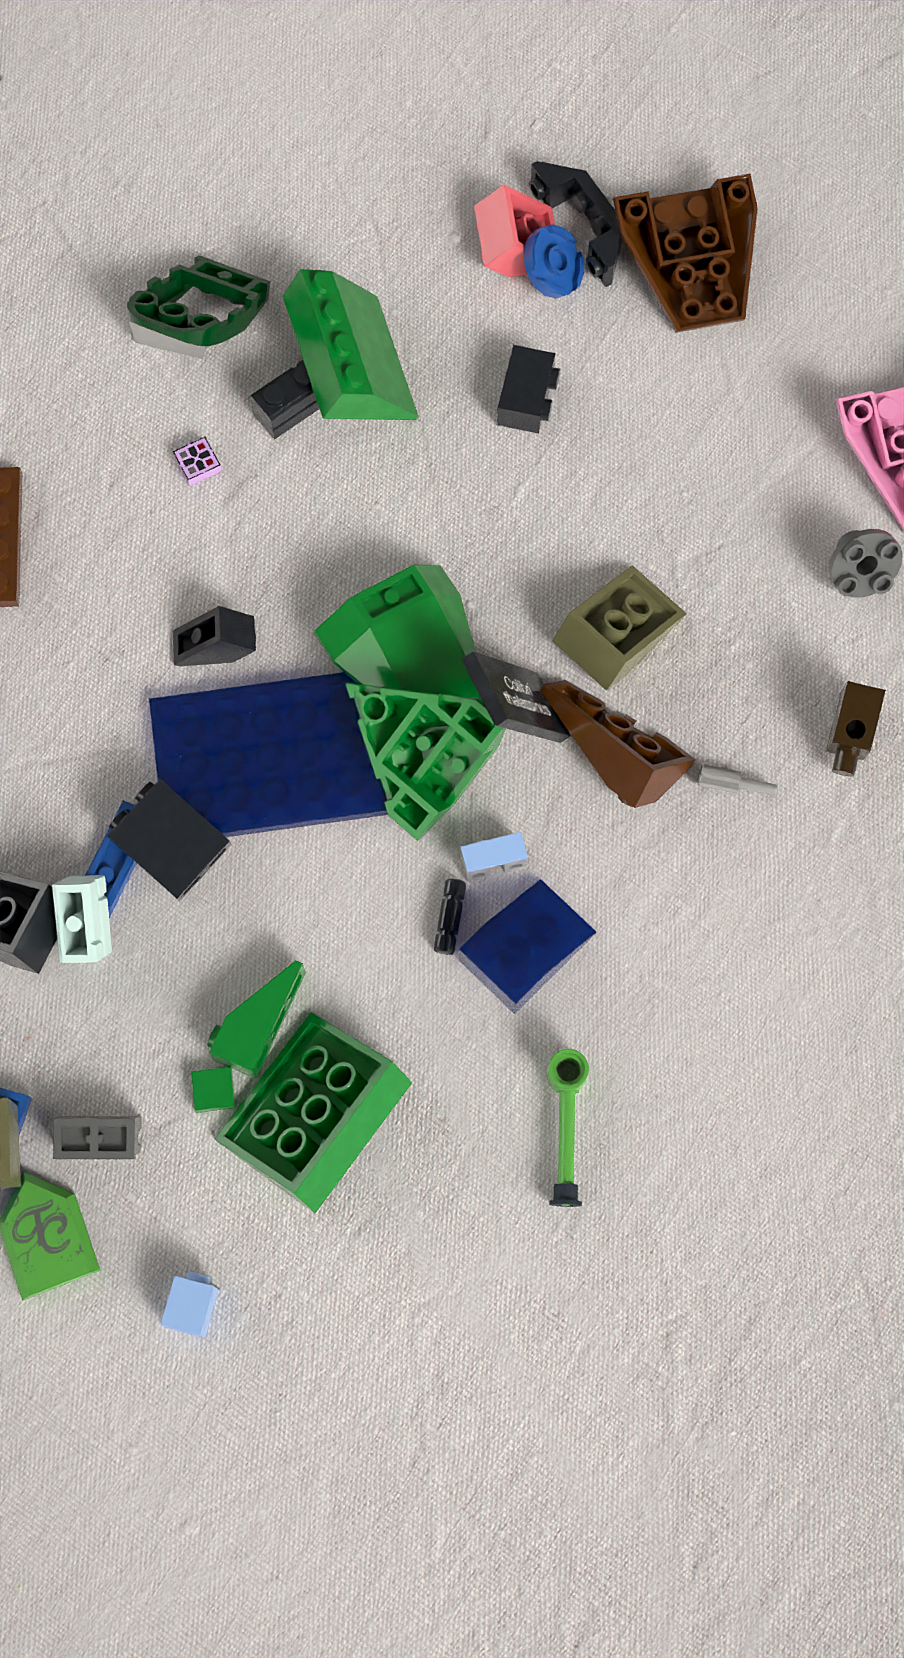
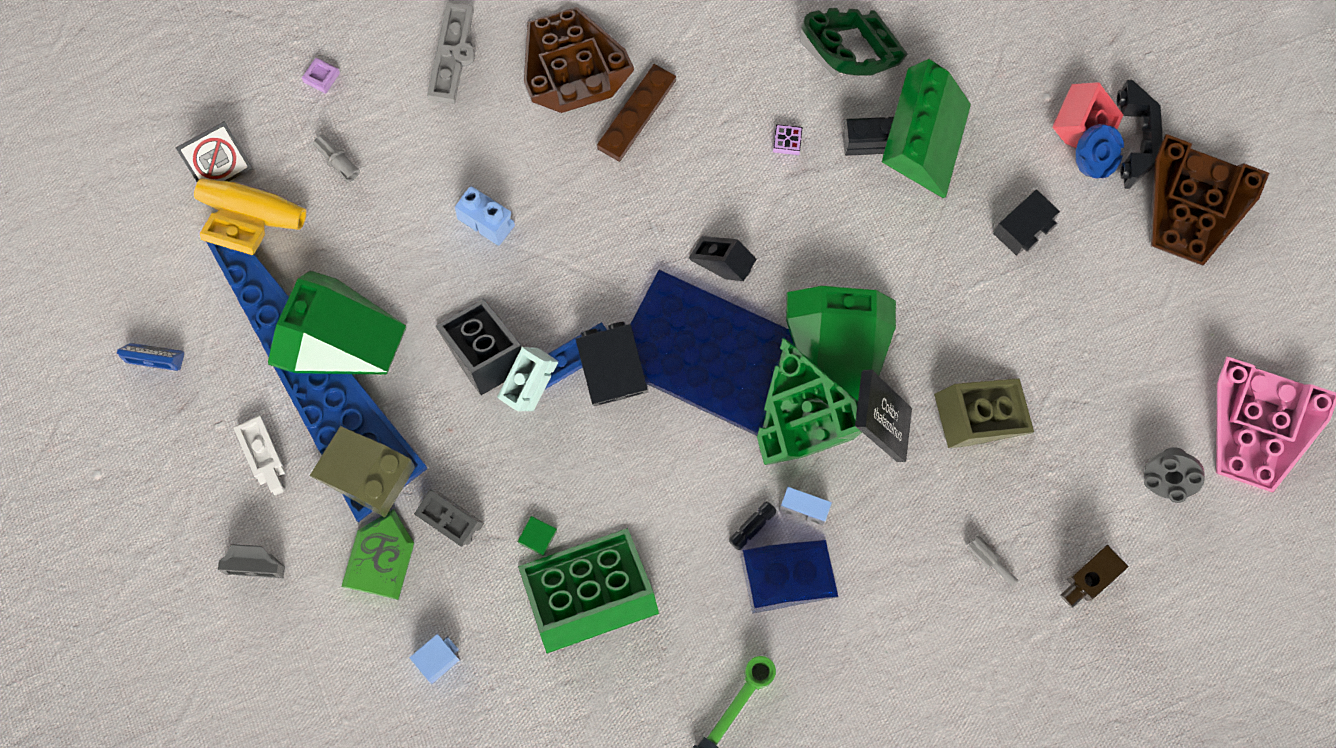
camera: 30 degrees right, 0 degrees up
green slope [207,960,306,1079] -> none
reddish brown wedge [540,680,696,808] -> none

